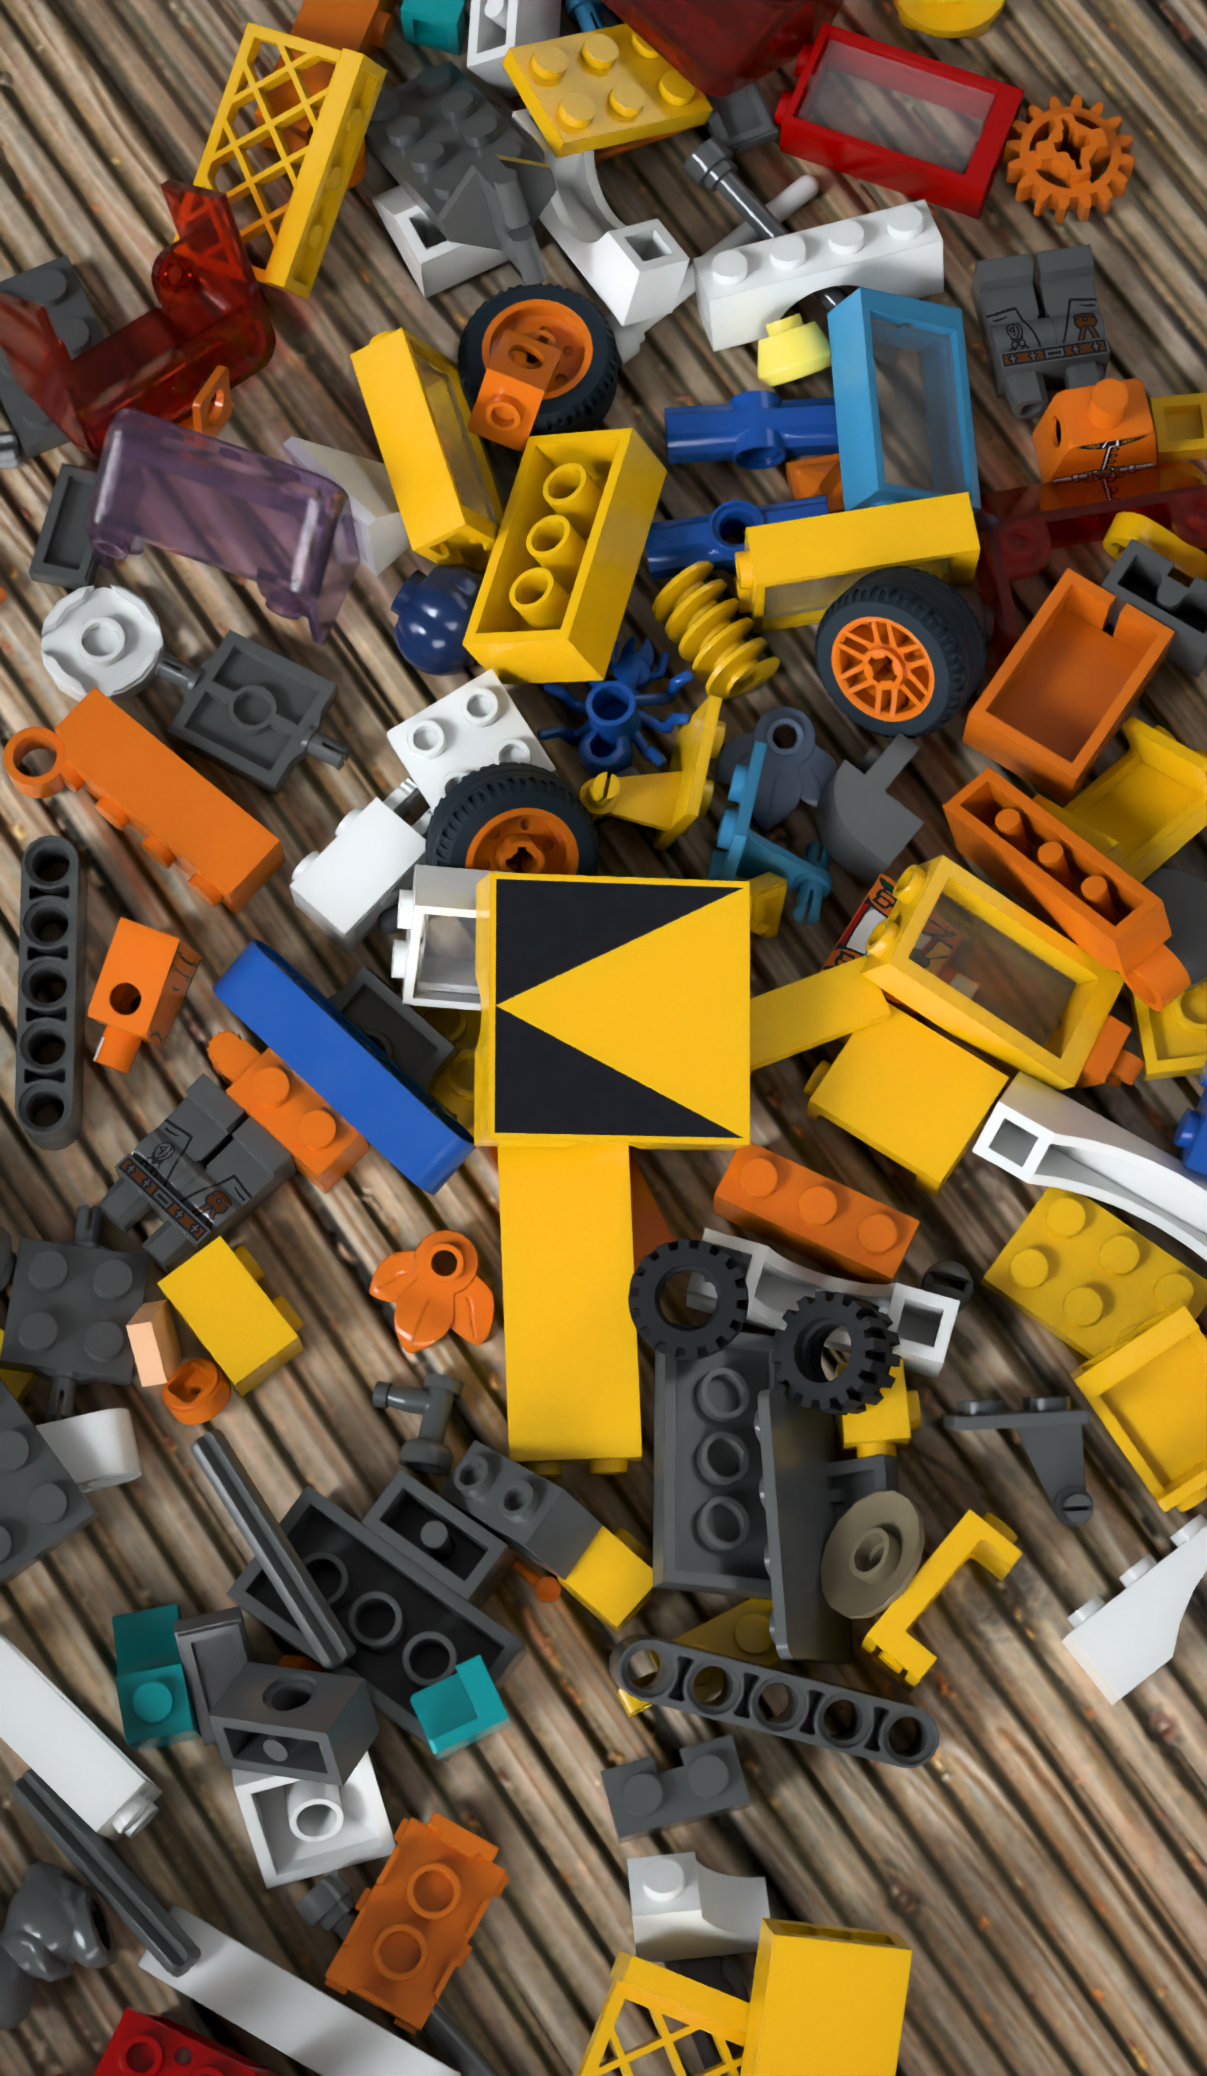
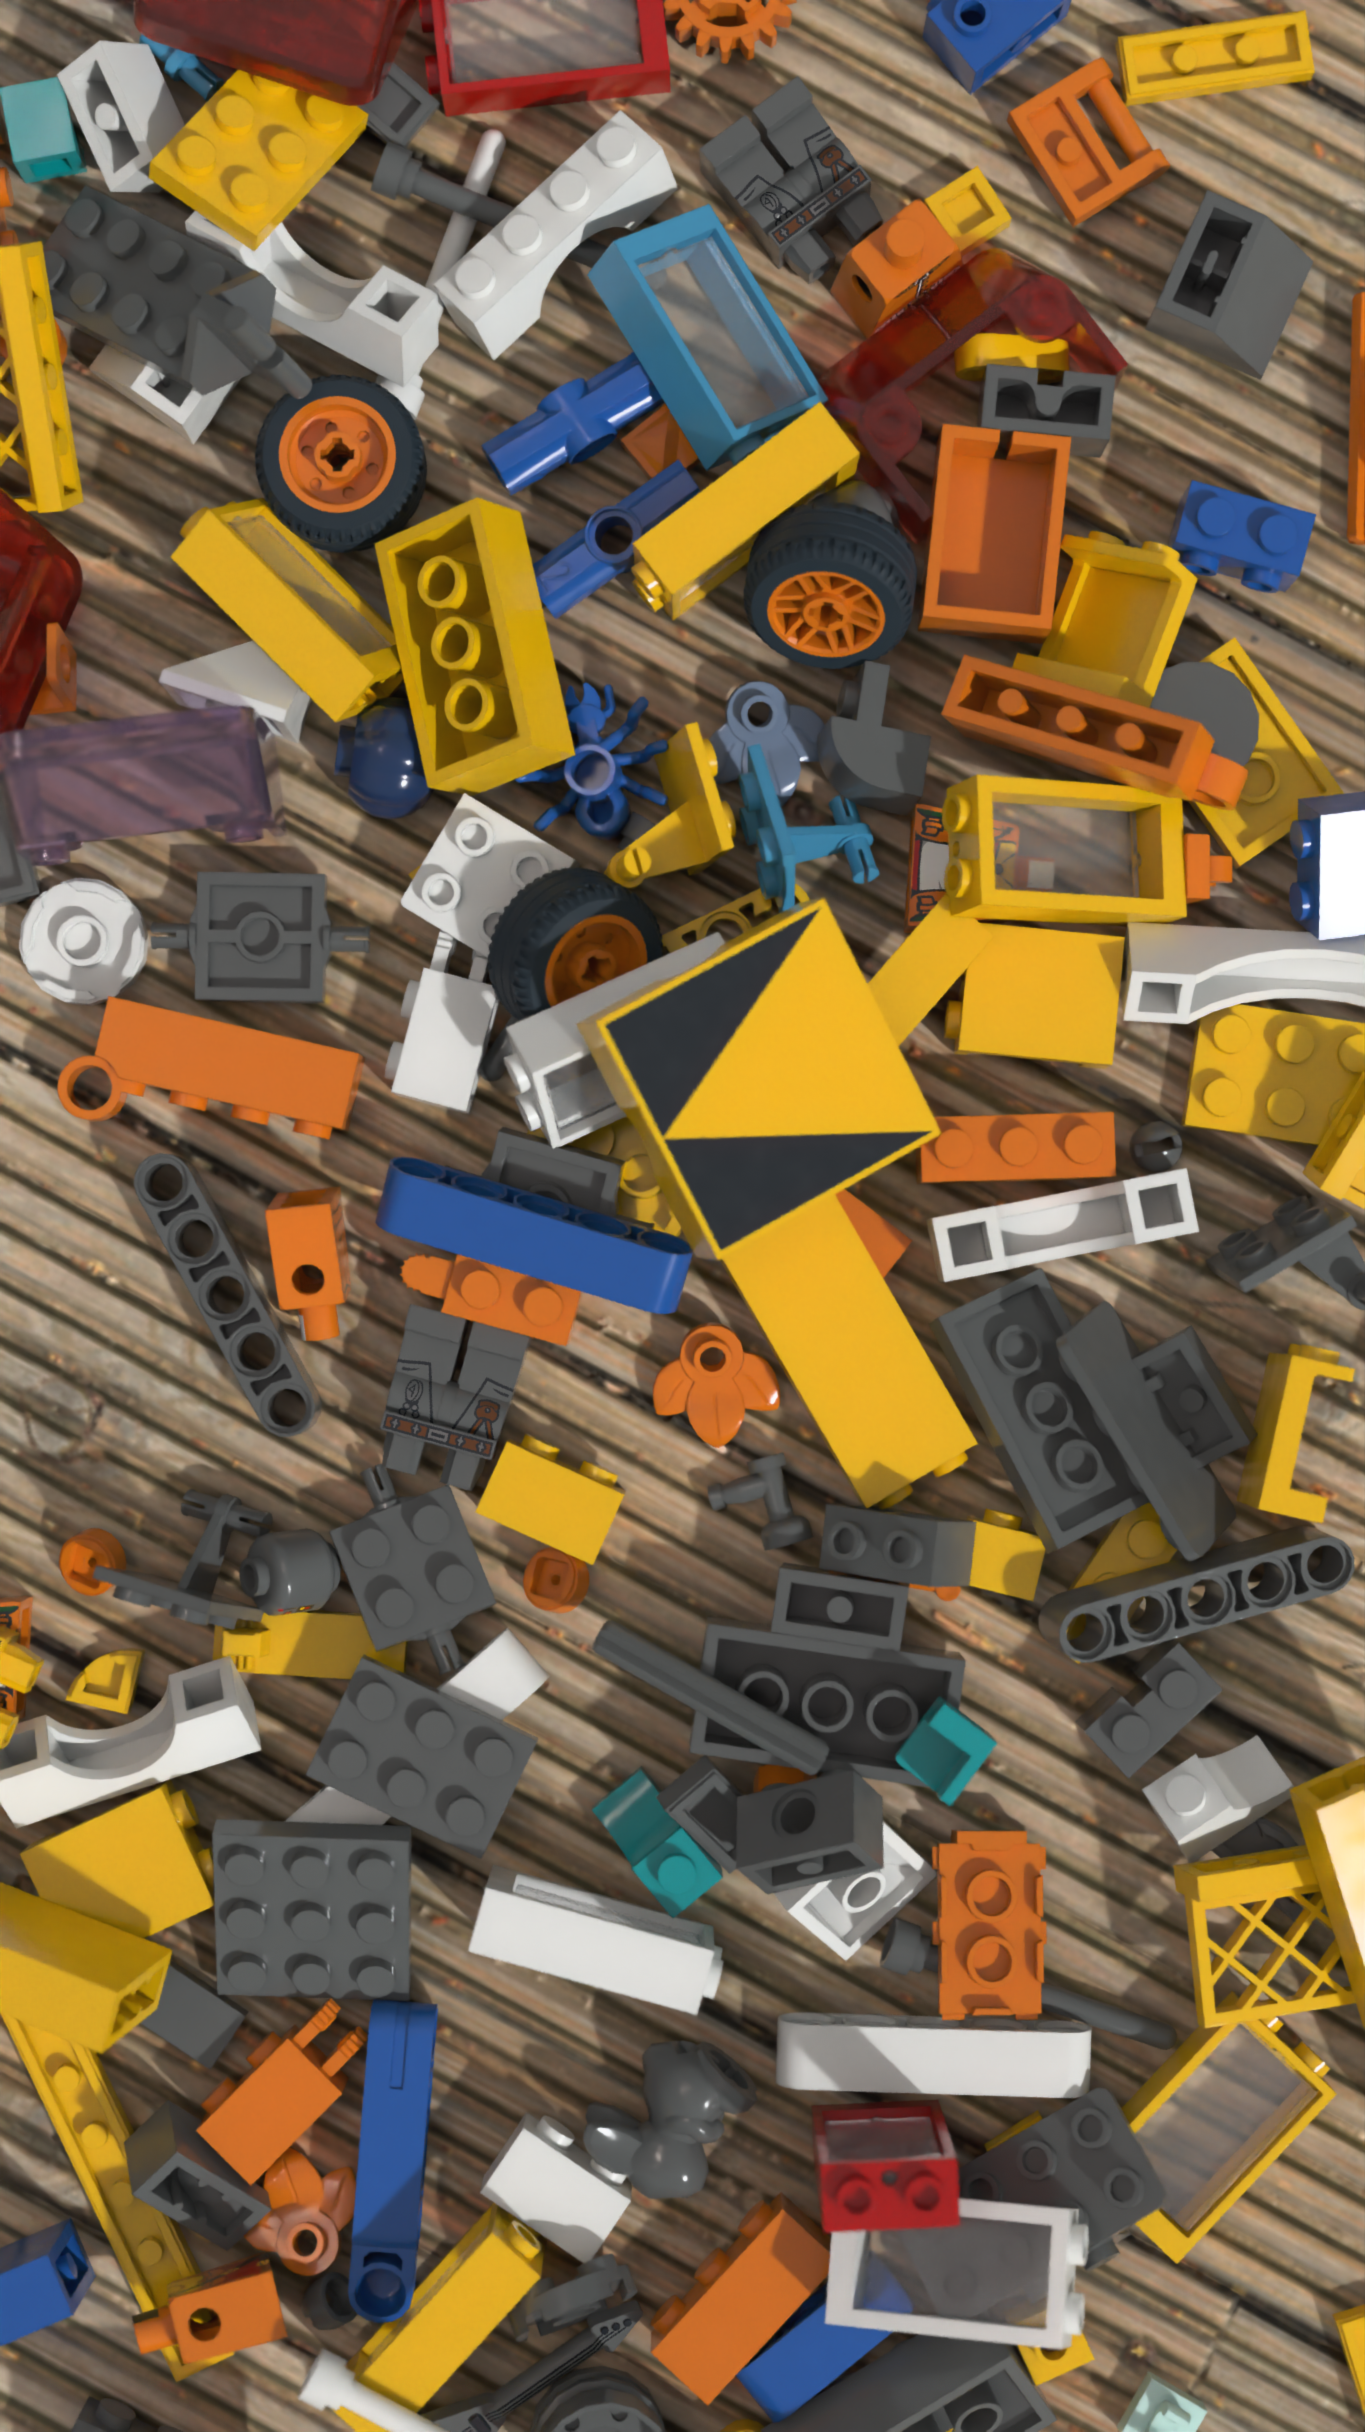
camera: 30 degrees left, 15 degrees up
dark grey axle [11,1768,201,1978] -> none
light nougat tile [126,1299,184,1387] -> none
orange bracket [467,329,561,451] -> none
black tyre [628,1238,749,1360] -> none
yellow piece [652,560,780,701] -> none
yellow tile [747,871,787,938] -> none
light yellow cone [757,313,832,387] -> none
black tyre [772,1291,901,1415] -> none
dark tan dish [820,1490,925,1619] -> none
yellow brick [834,1359,921,1459] -> none

